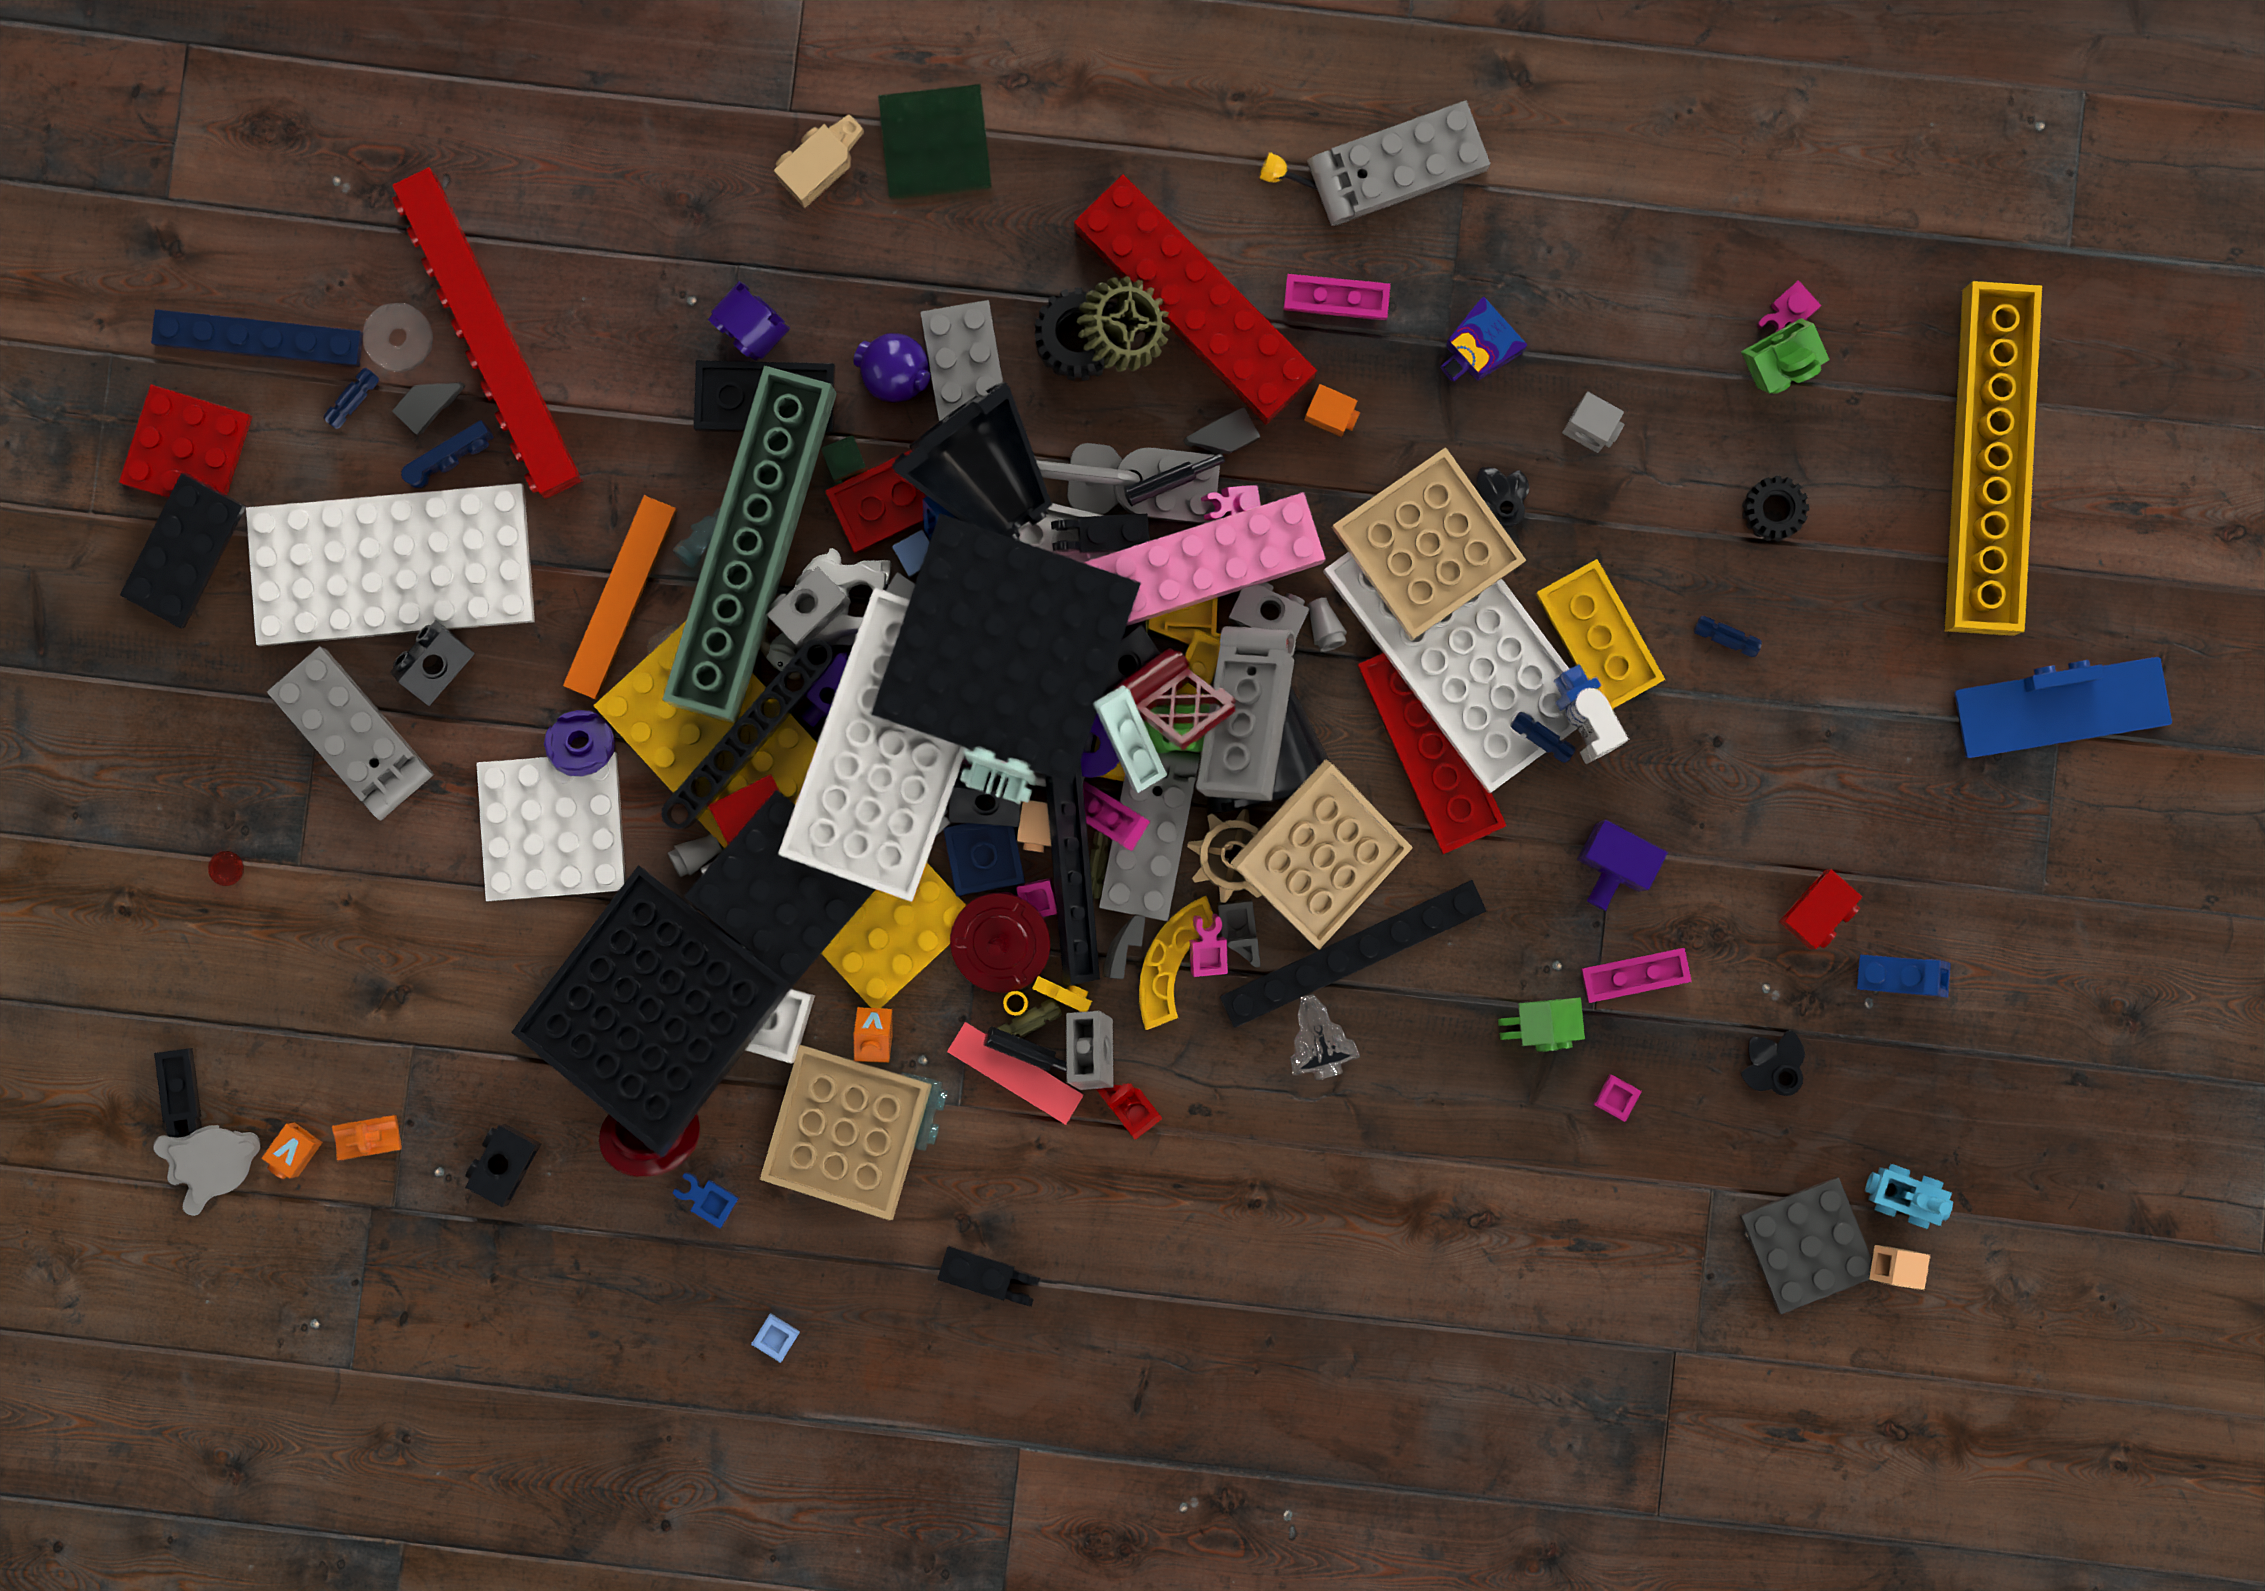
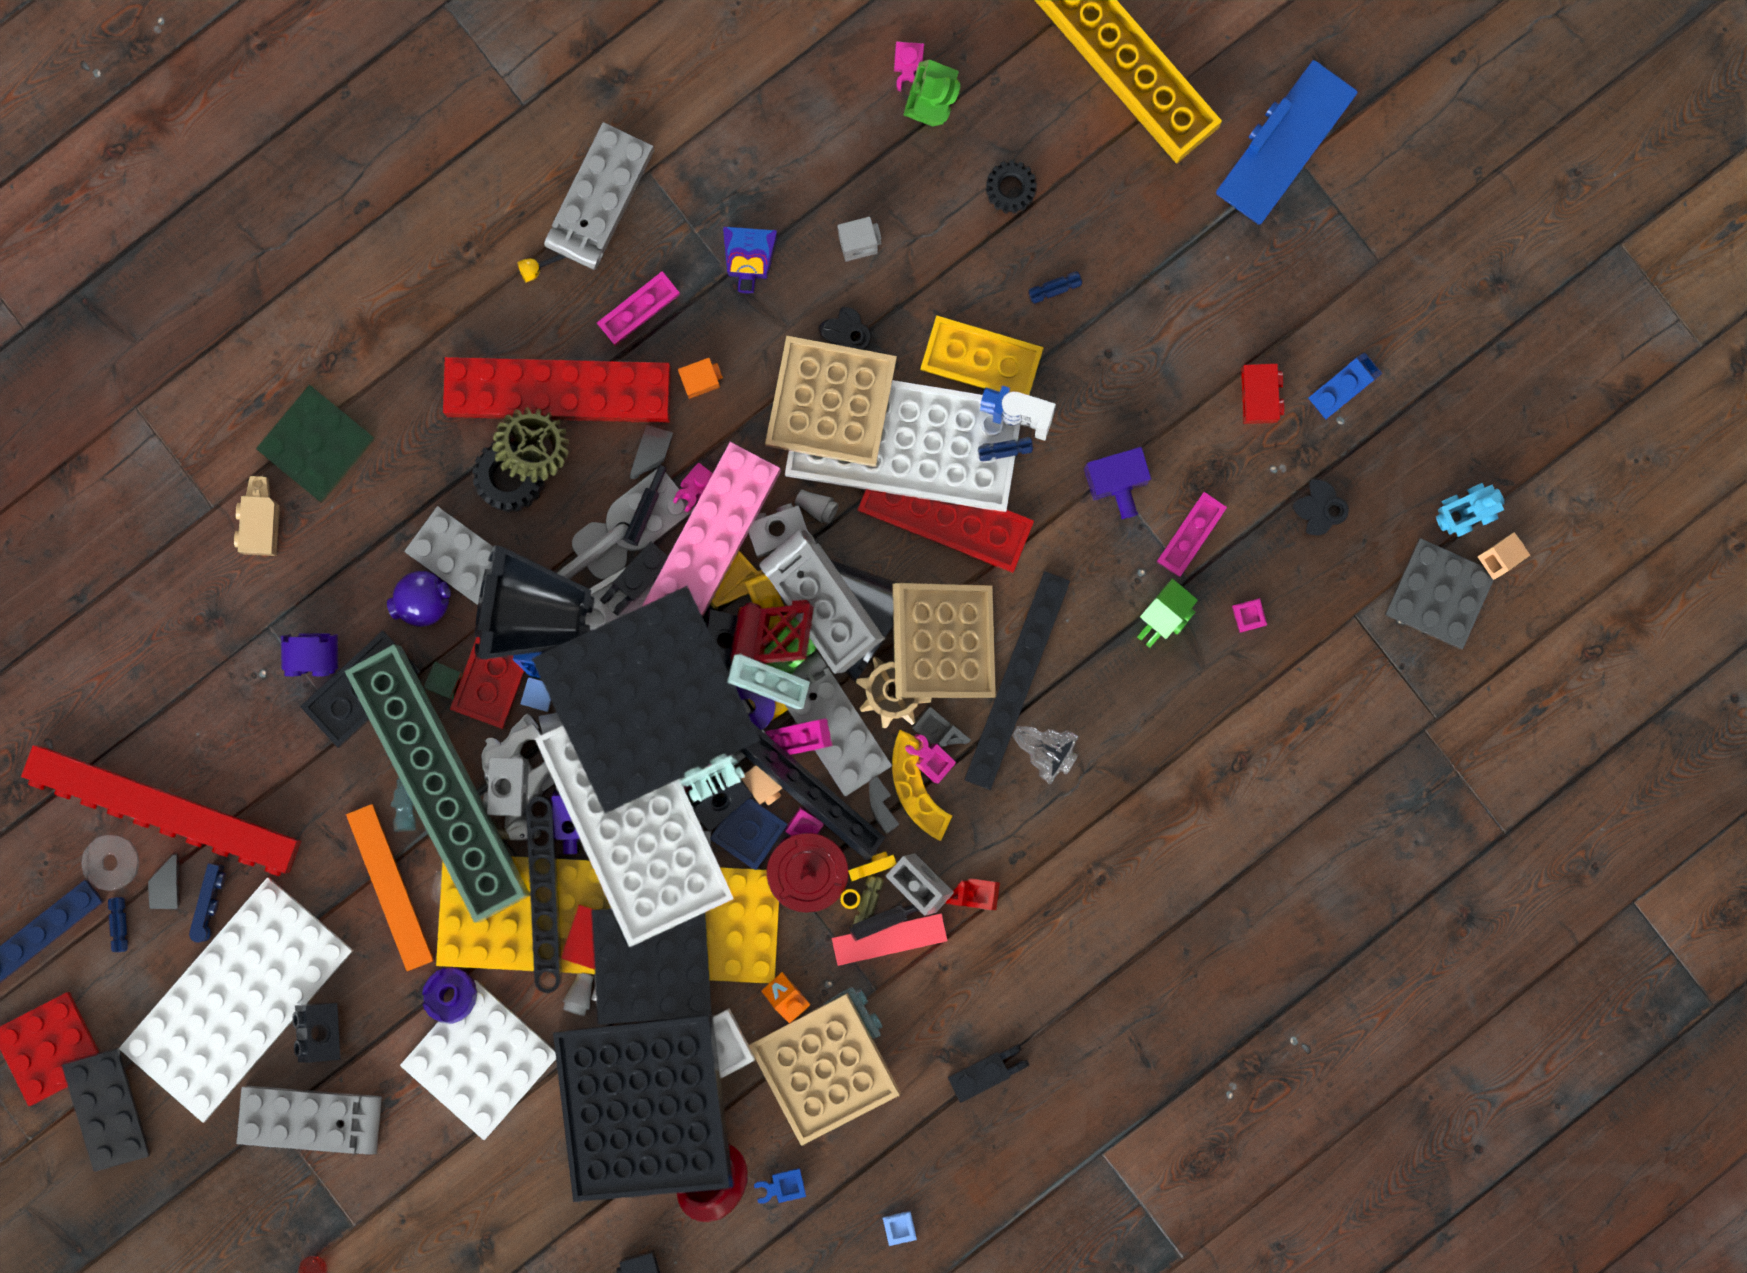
camera: 40 degrees left, 0 degrees up
olive axle [1090,830,1112,899] -> none

